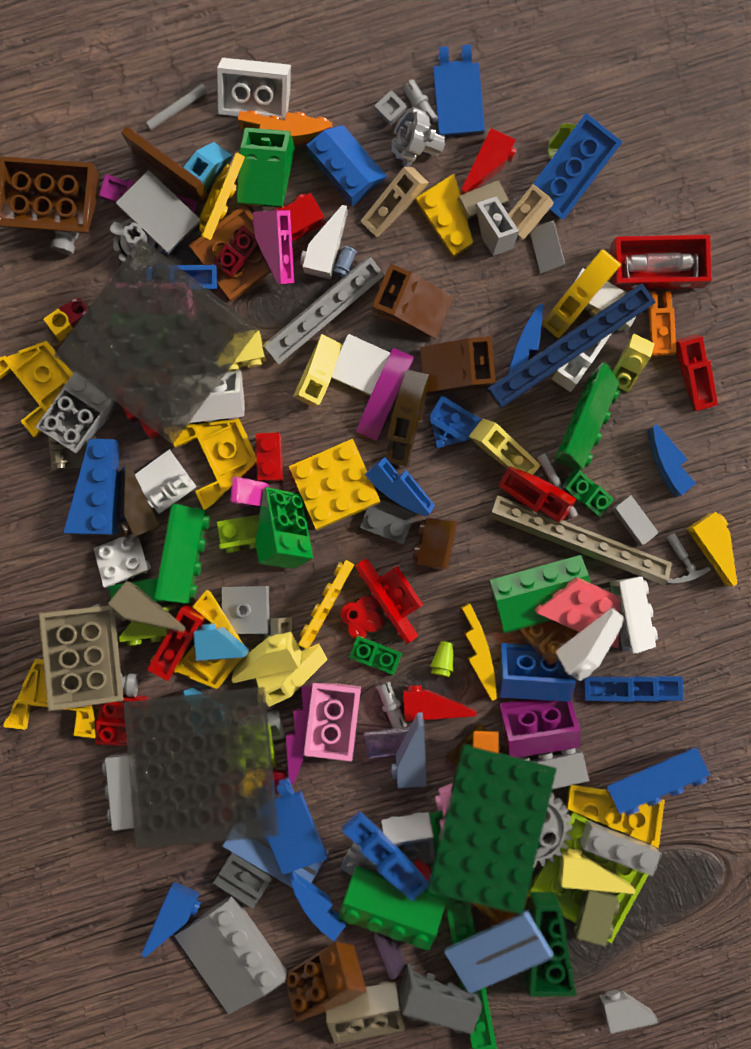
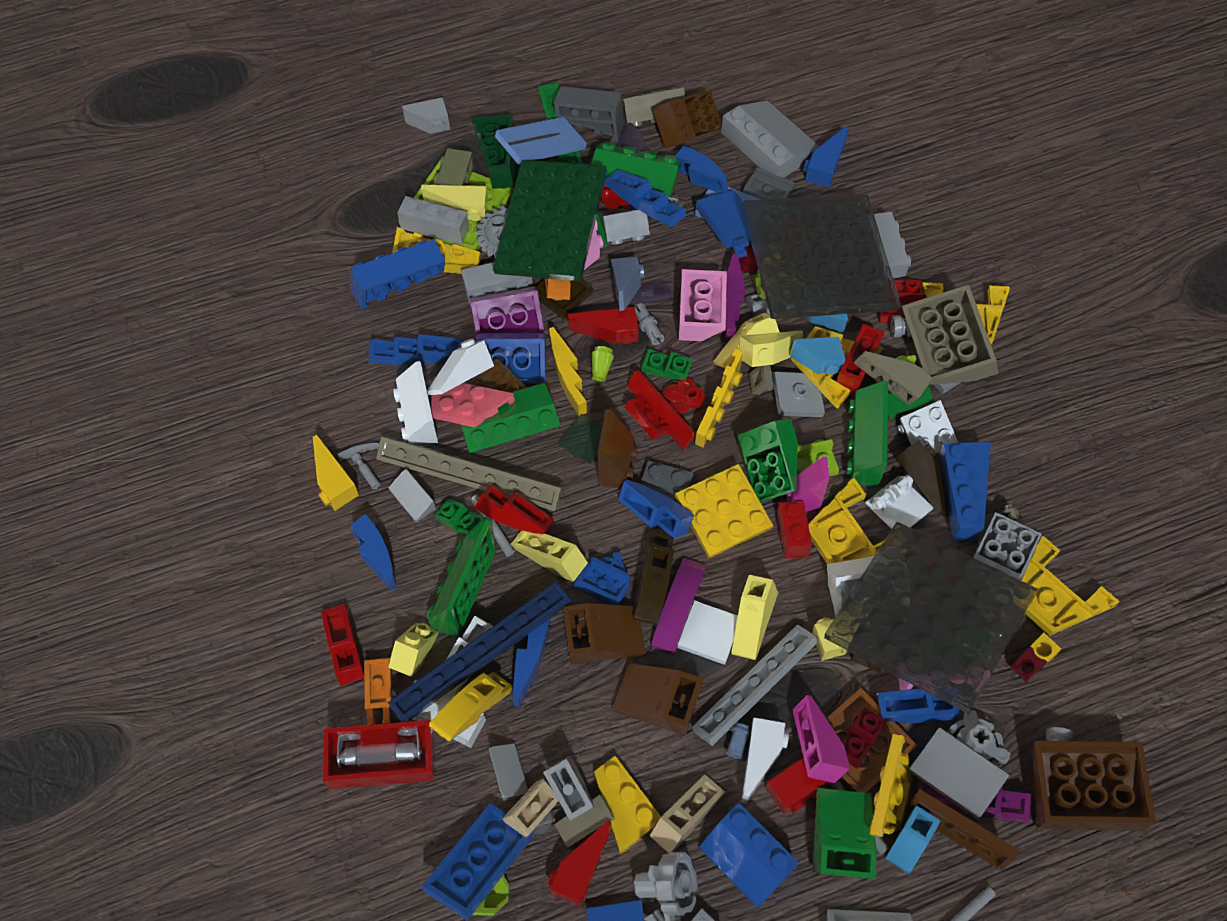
camera: 175 degrees right, 25 degrees down
orange slope [238,110,333,145] -> none
none -> clear green piece [559,414,603,464]

